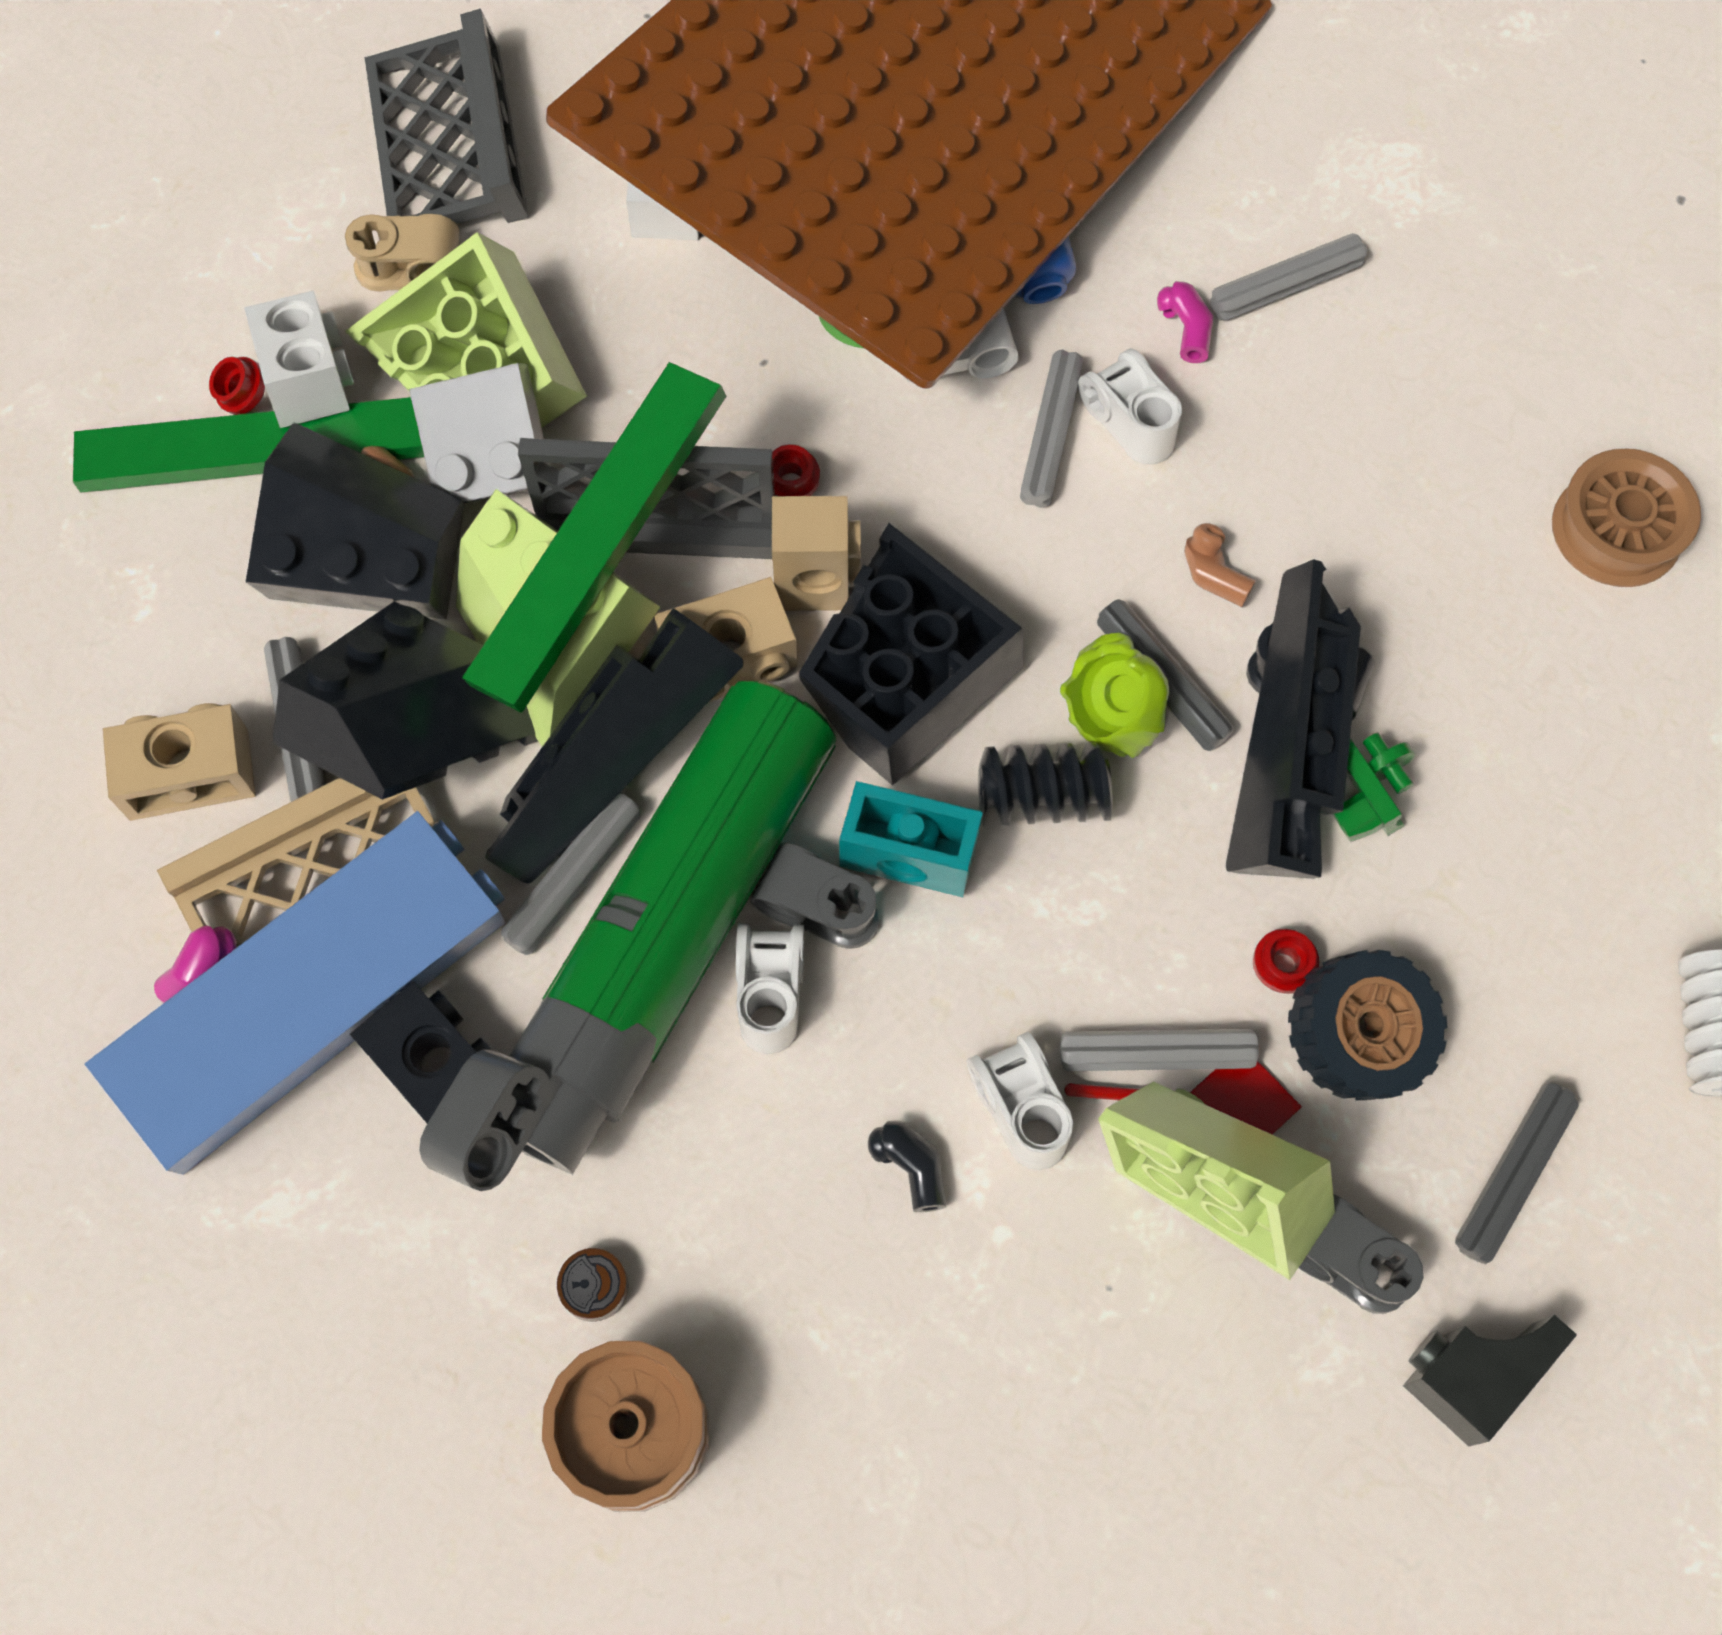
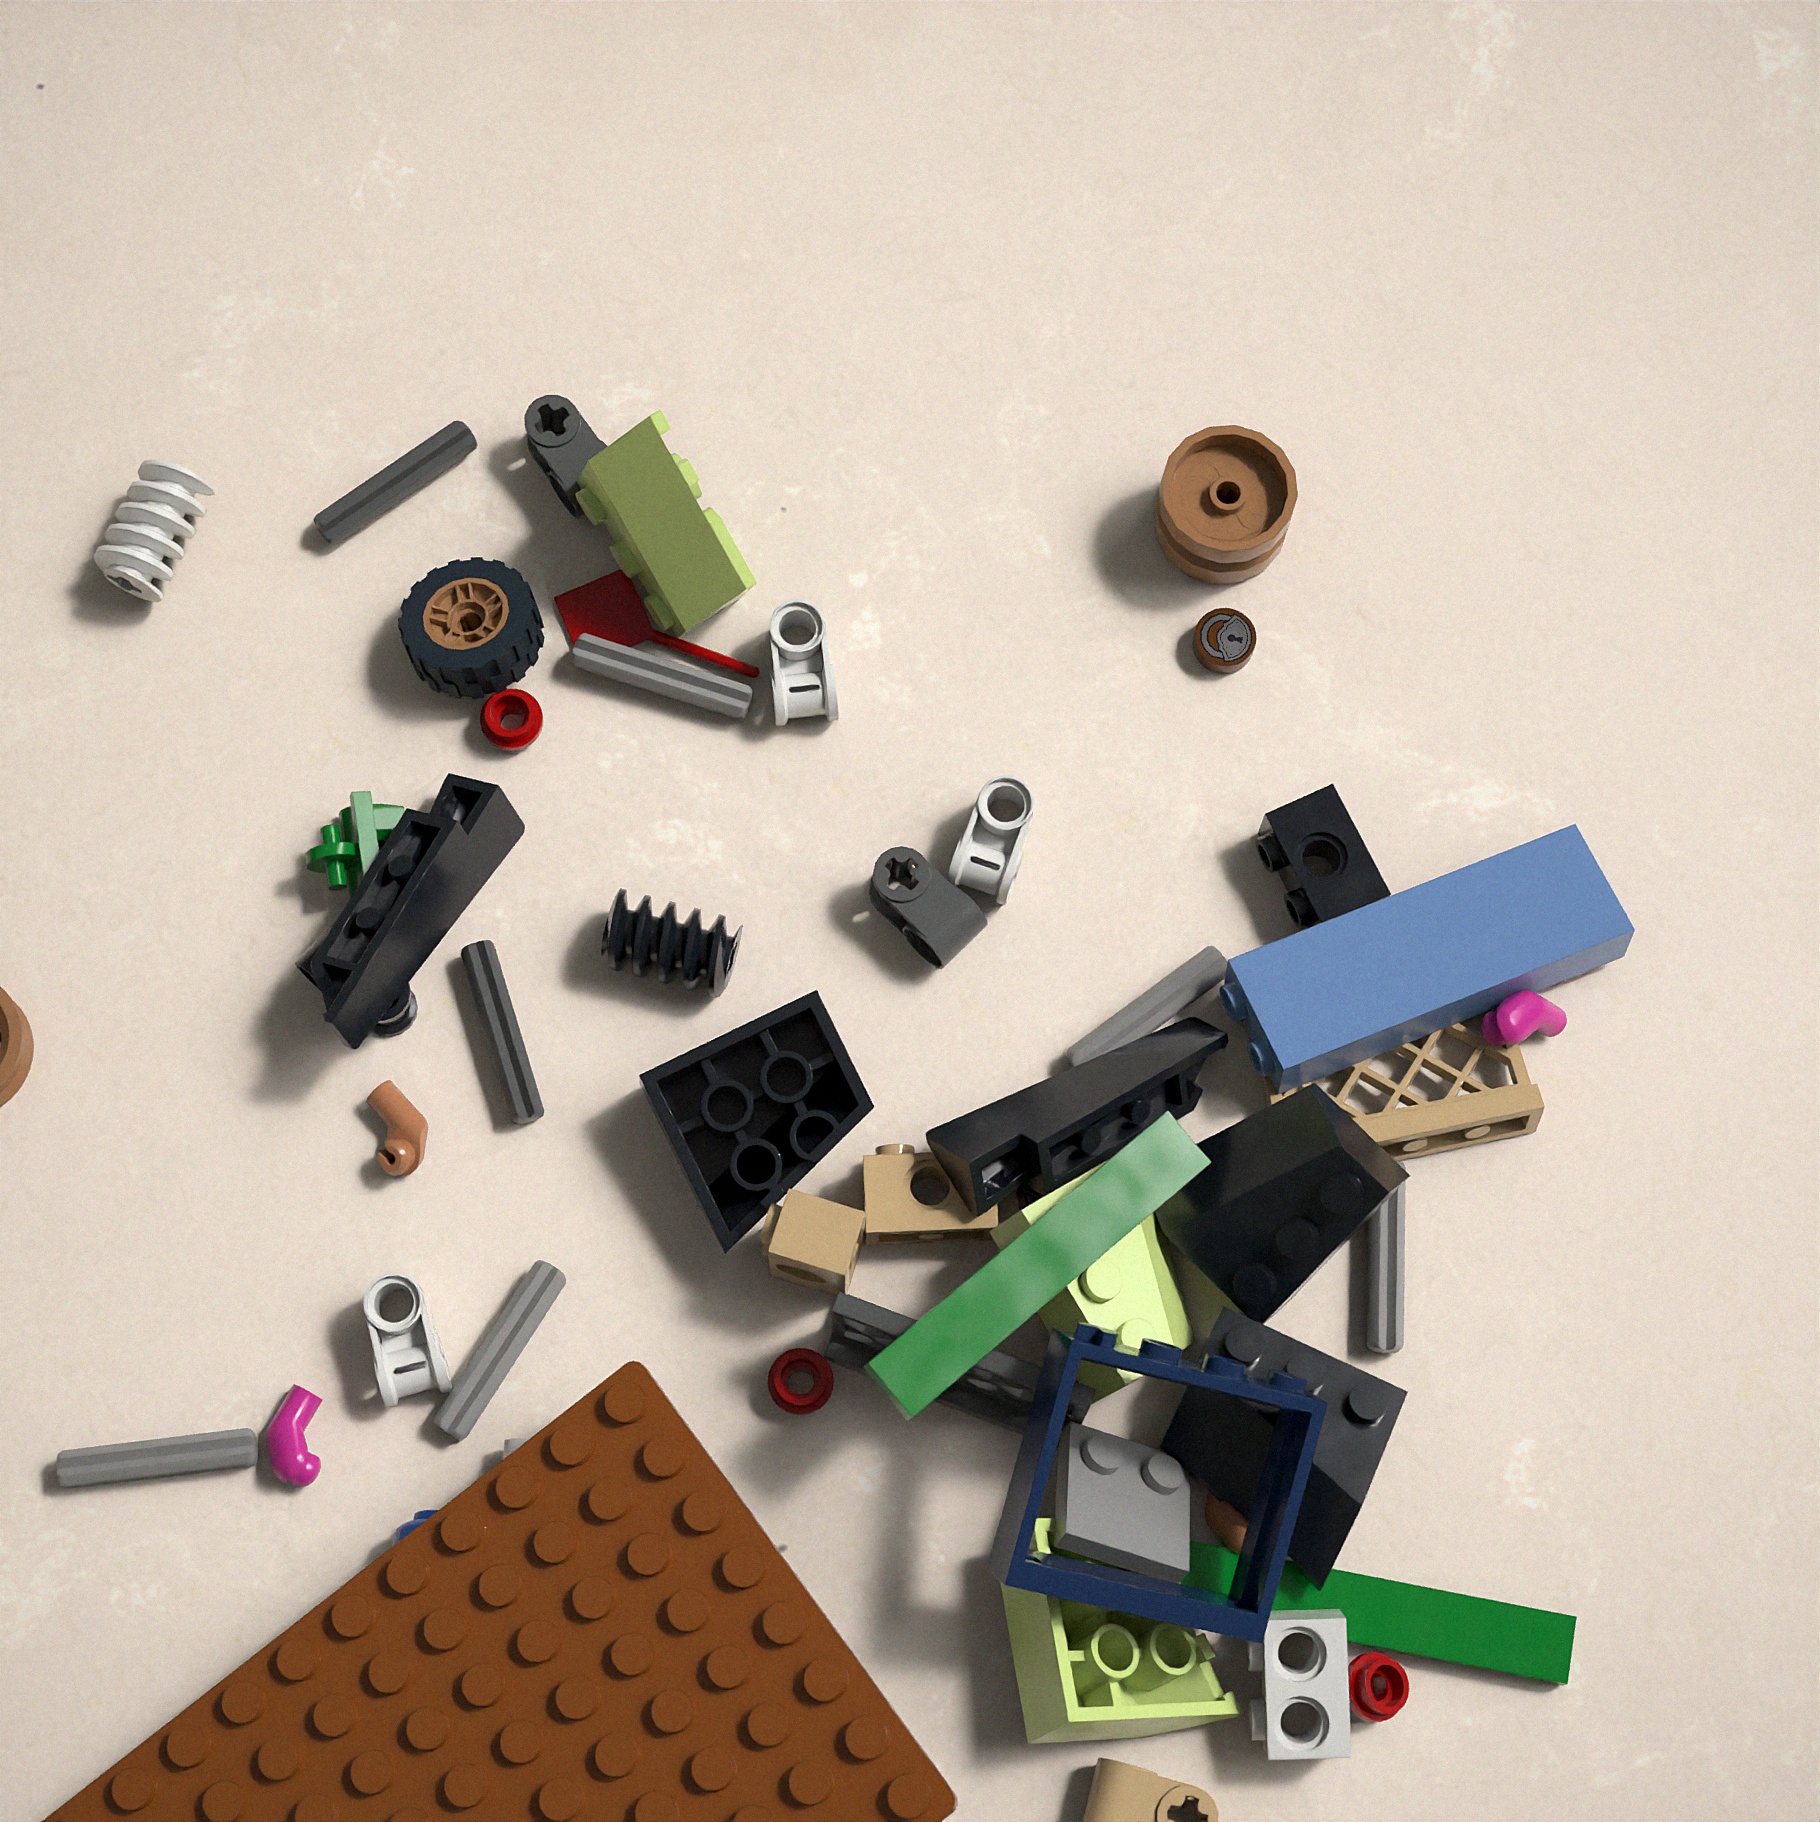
camera: 165 degrees left, 5 degrees up
tan brick [102,703,256,821] -> none
green piece [419,680,836,1191] -> none
teal brick [839,781,983,898] -> none
black arm [868,1121,946,1212] -> none
lime hair [1060,633,1169,758] -> none
pearl dark grey arch [1403,1314,1577,1447] -> none
none -> dark blue window [987,1322,1328,1643]

